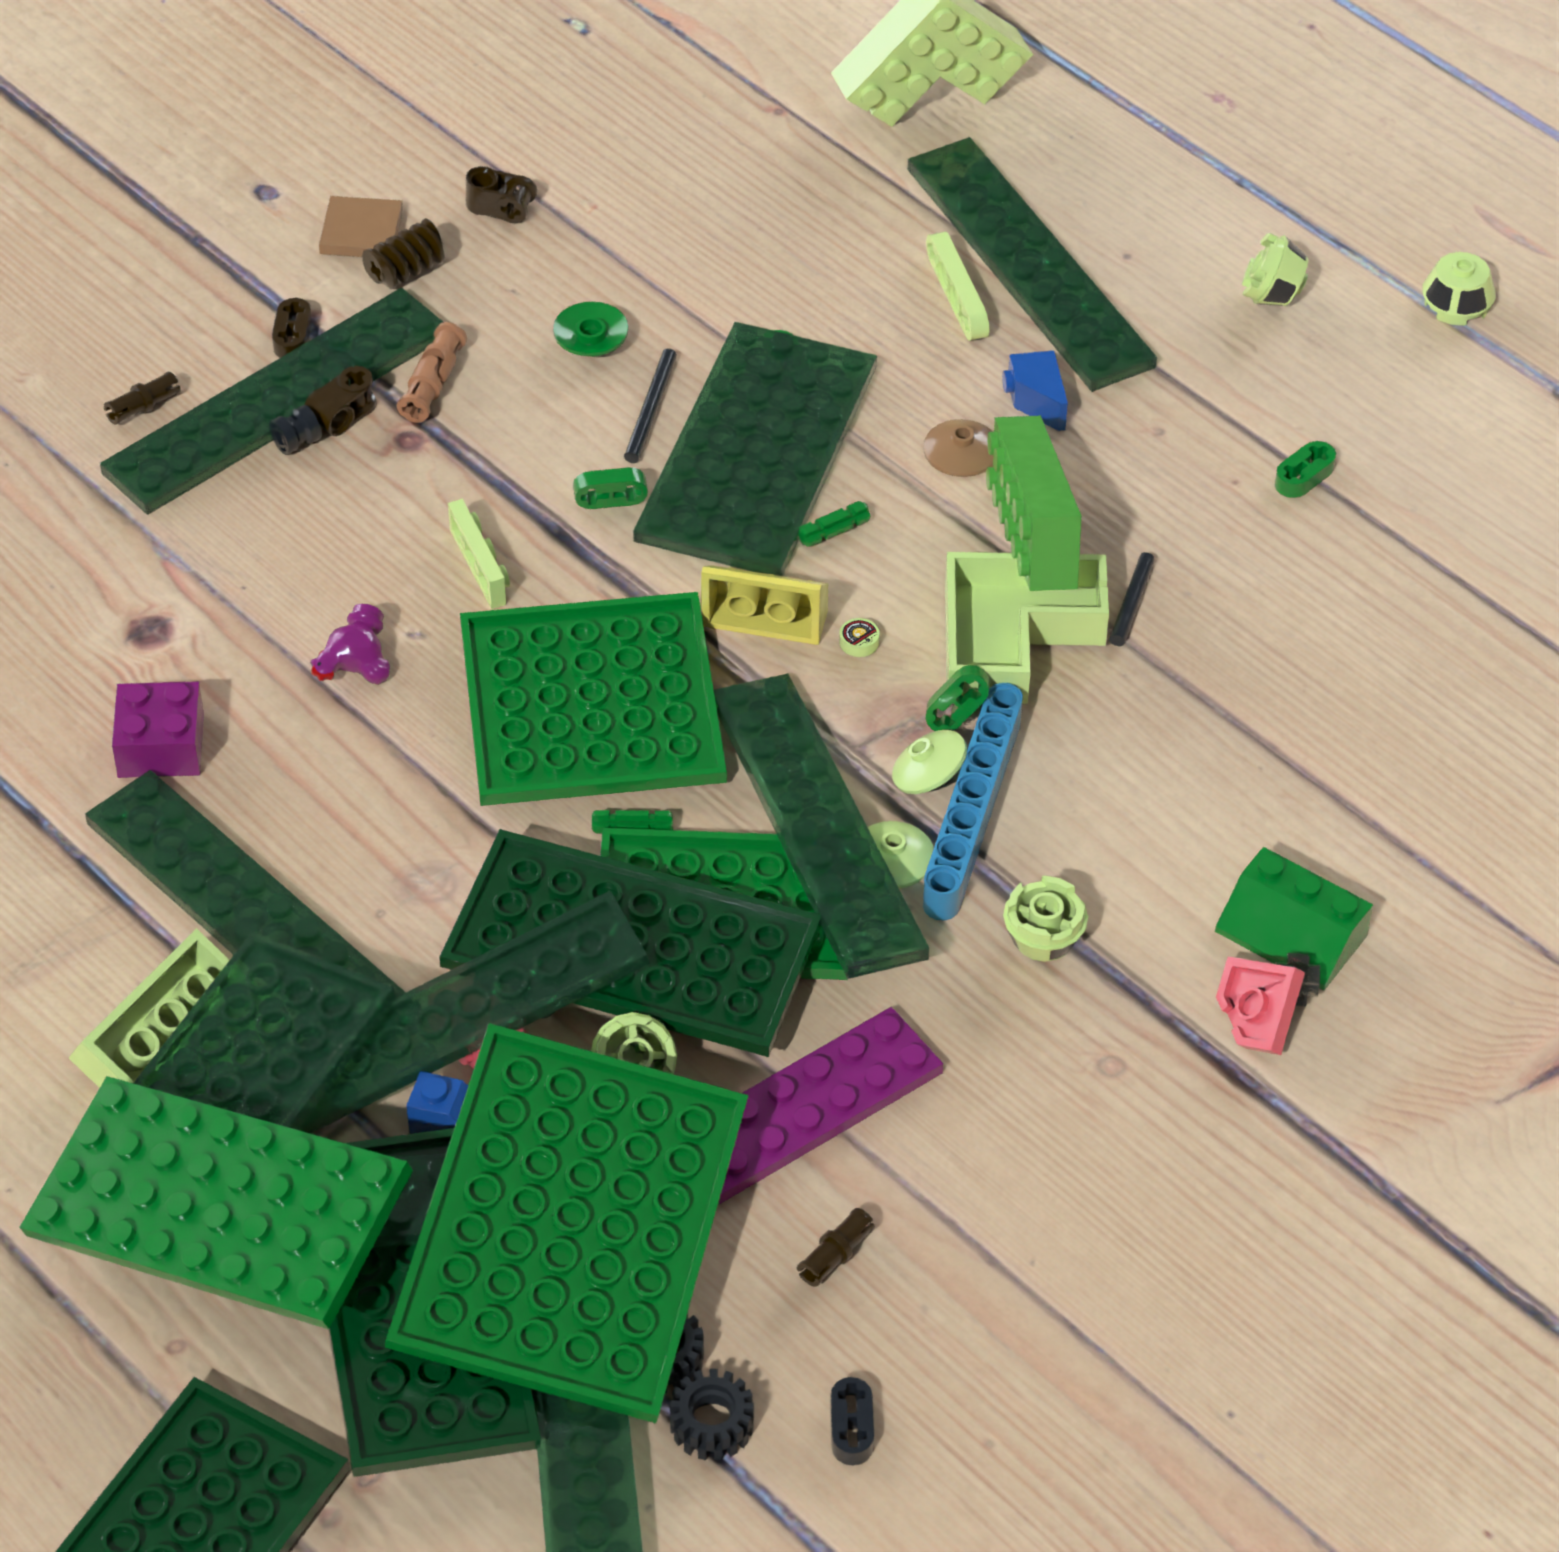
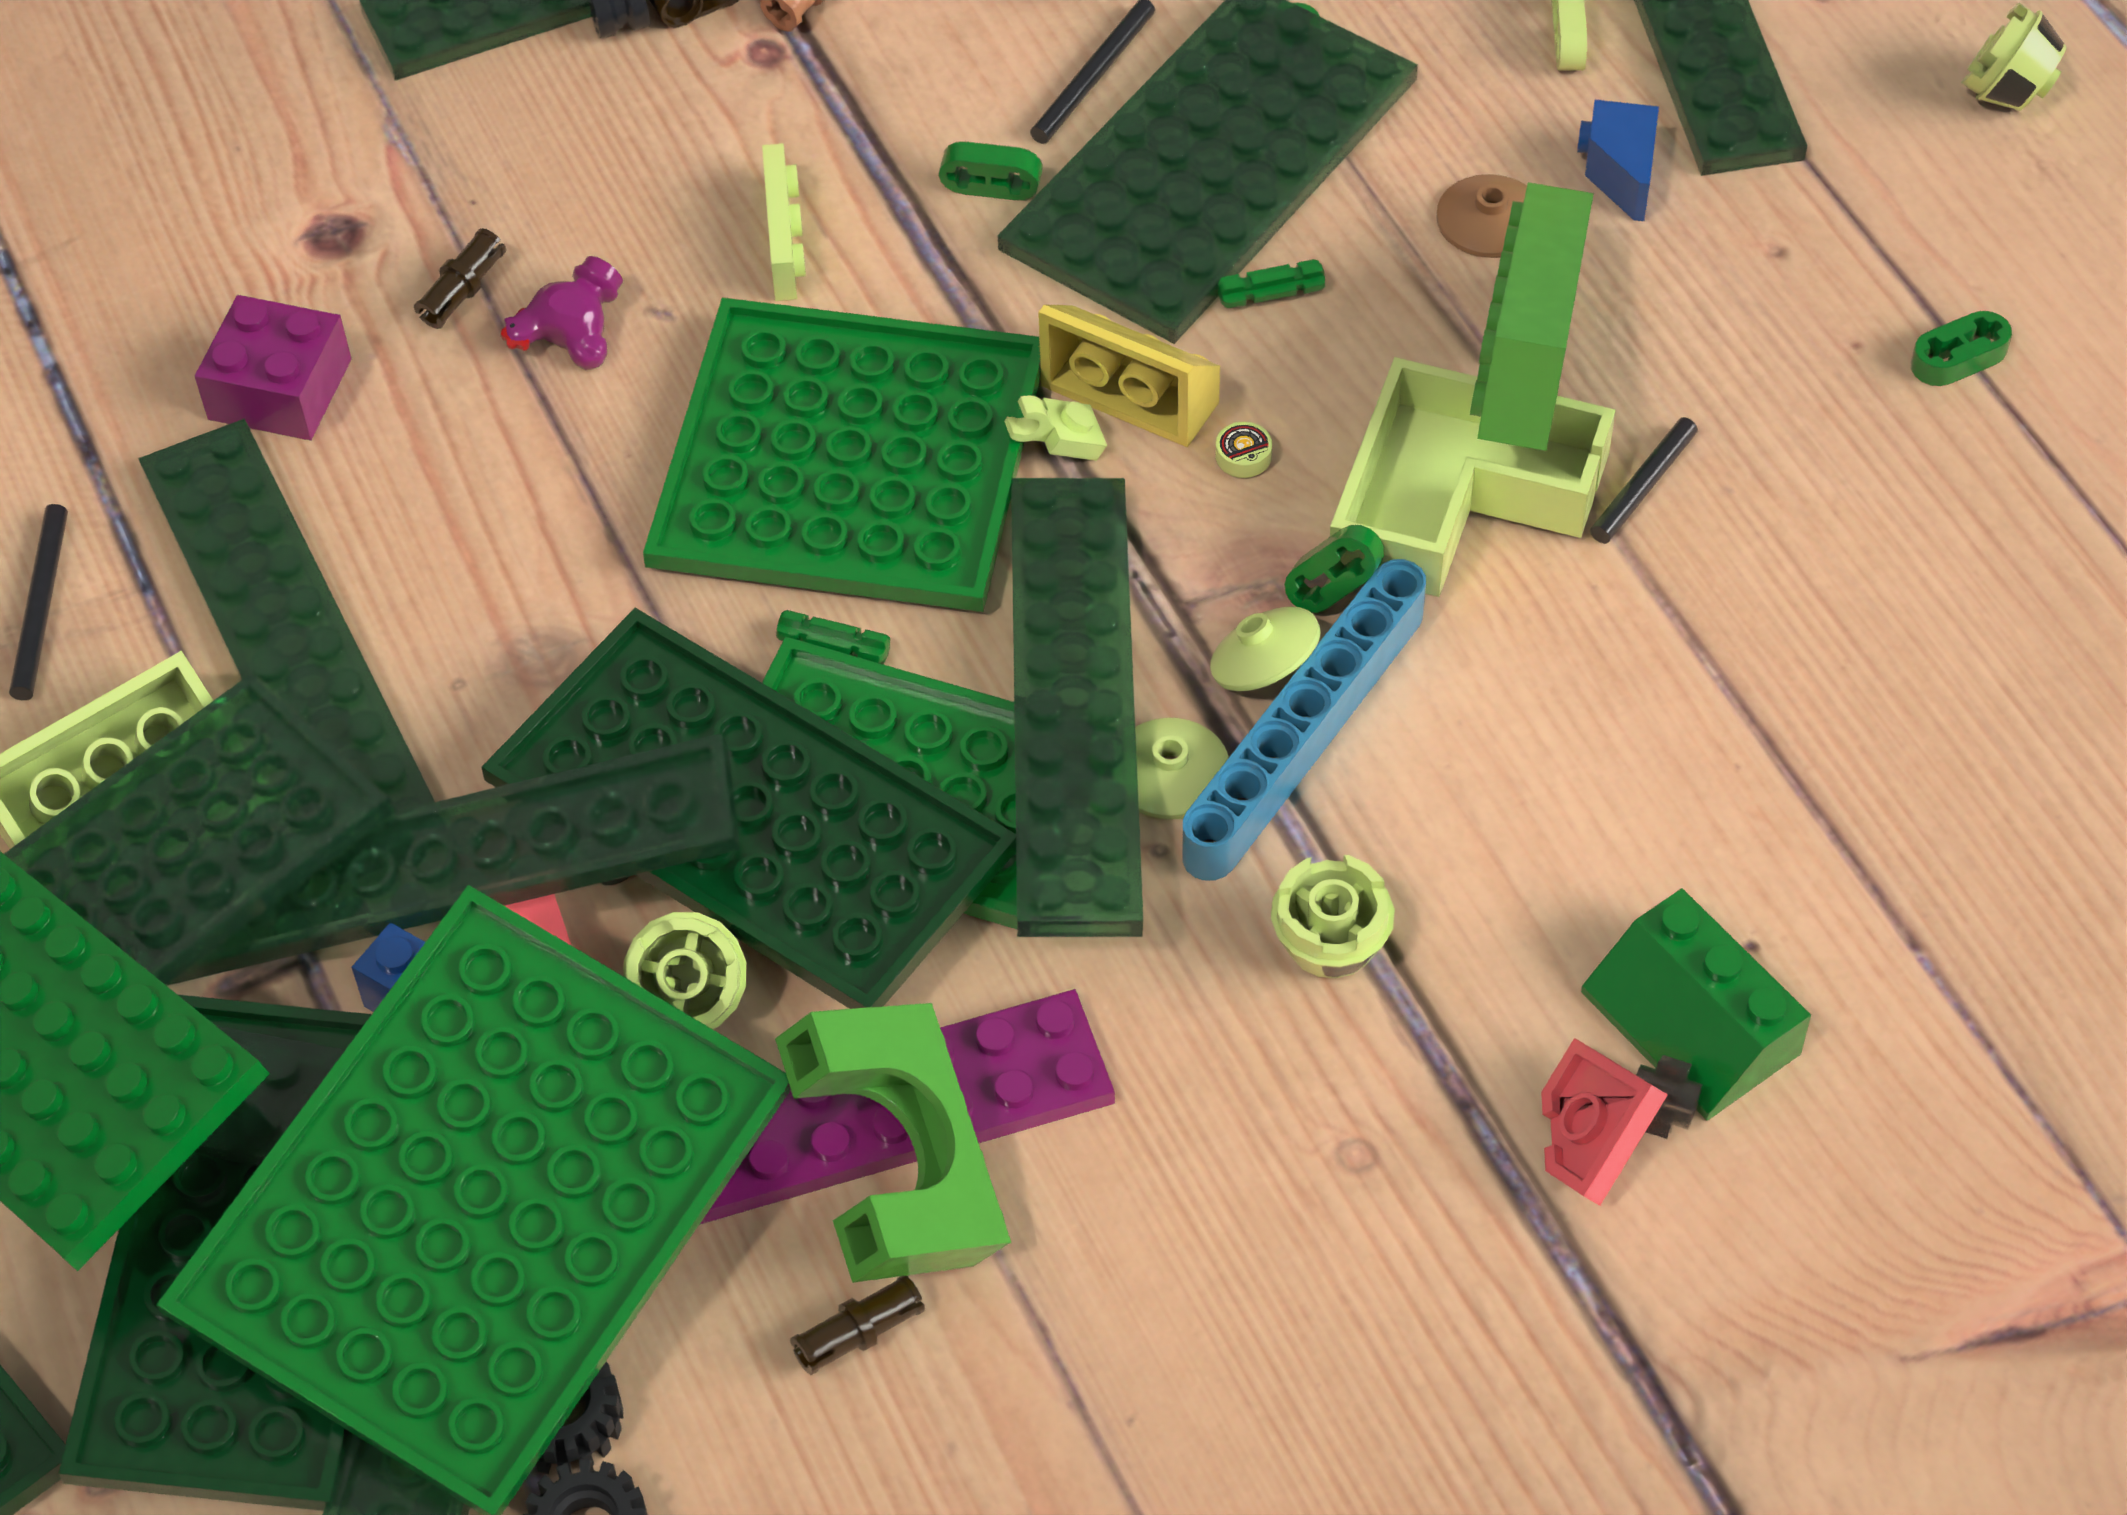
camera: 20 degrees right, 5 degrees up
none -> black bar [9,504,68,701]
none -> dark brown pin [413,228,506,329]
none -> bright green arch [775,1003,1011,1283]
none -> yellowish green plate [1004,396,1107,461]

